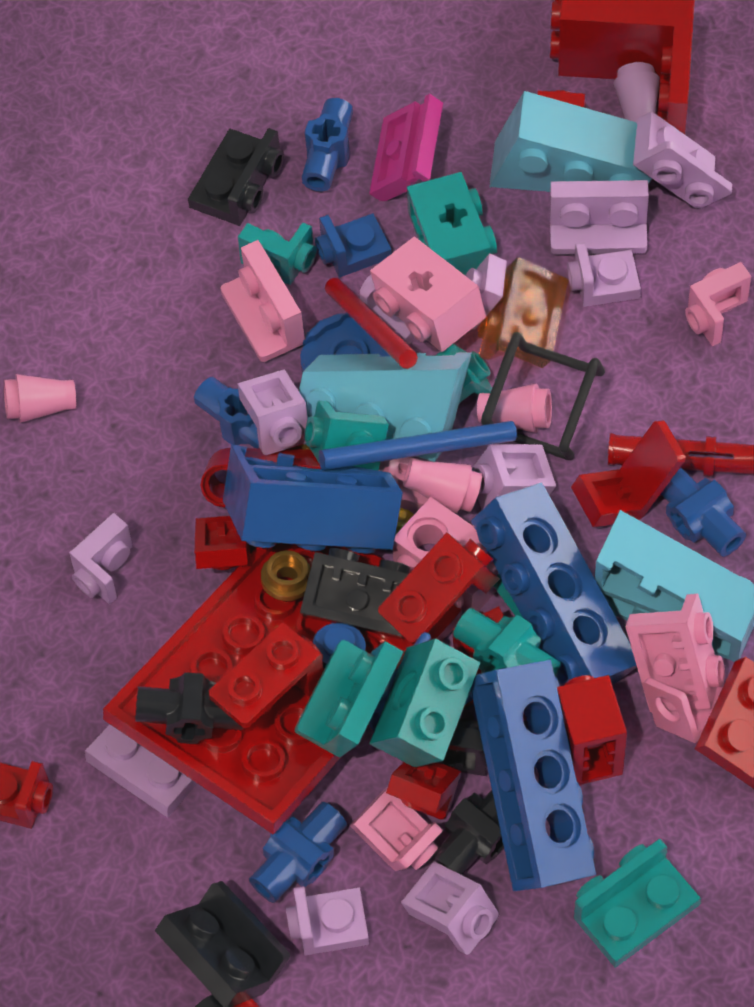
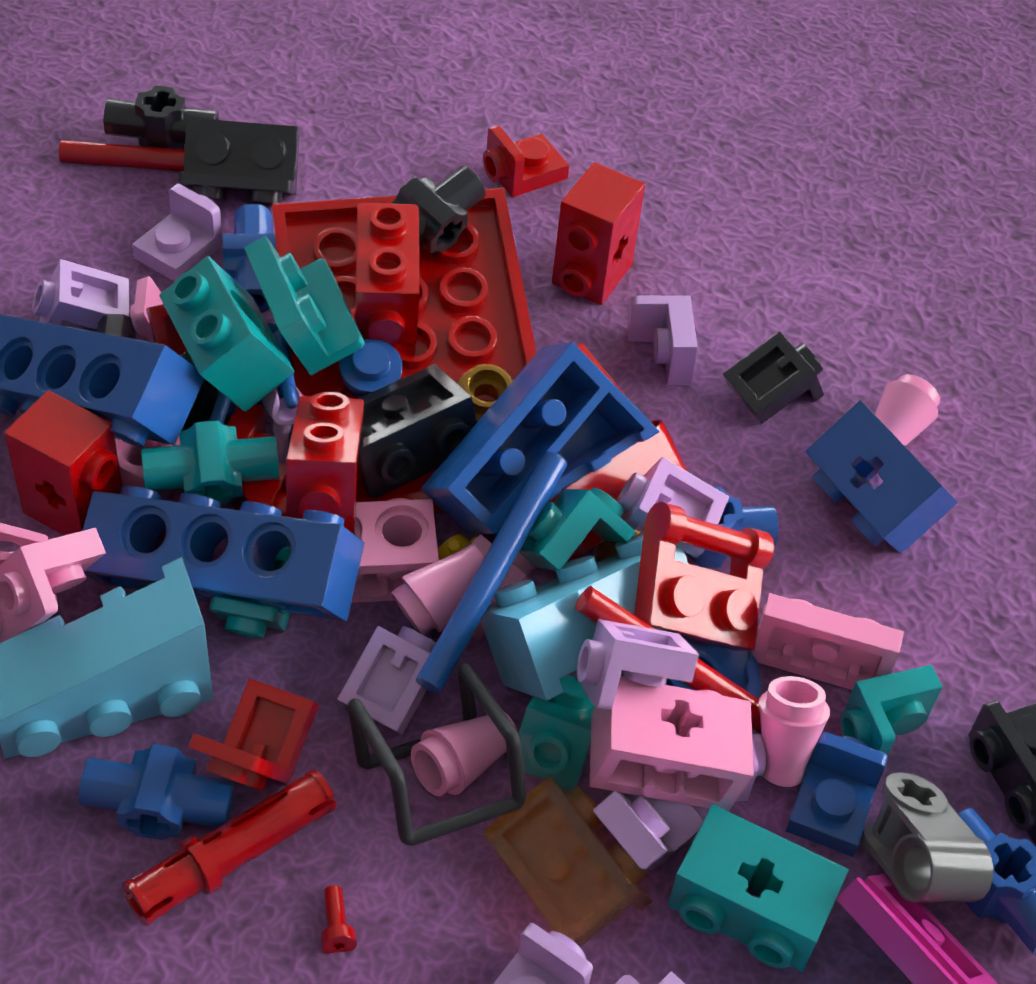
camera: 125 degrees right, 10 degrees down
none -> red piece [321,885,357,954]
none -> red brick [552,162,646,305]
none -> lavender bracket [577,619,699,710]
none -> plate [634,502,774,651]
none -> black bracket [723,331,824,424]
none -> bright pink cone [759,676,830,787]
none -> blue brick [805,400,958,552]
none -> dark grey piece [861,772,993,903]

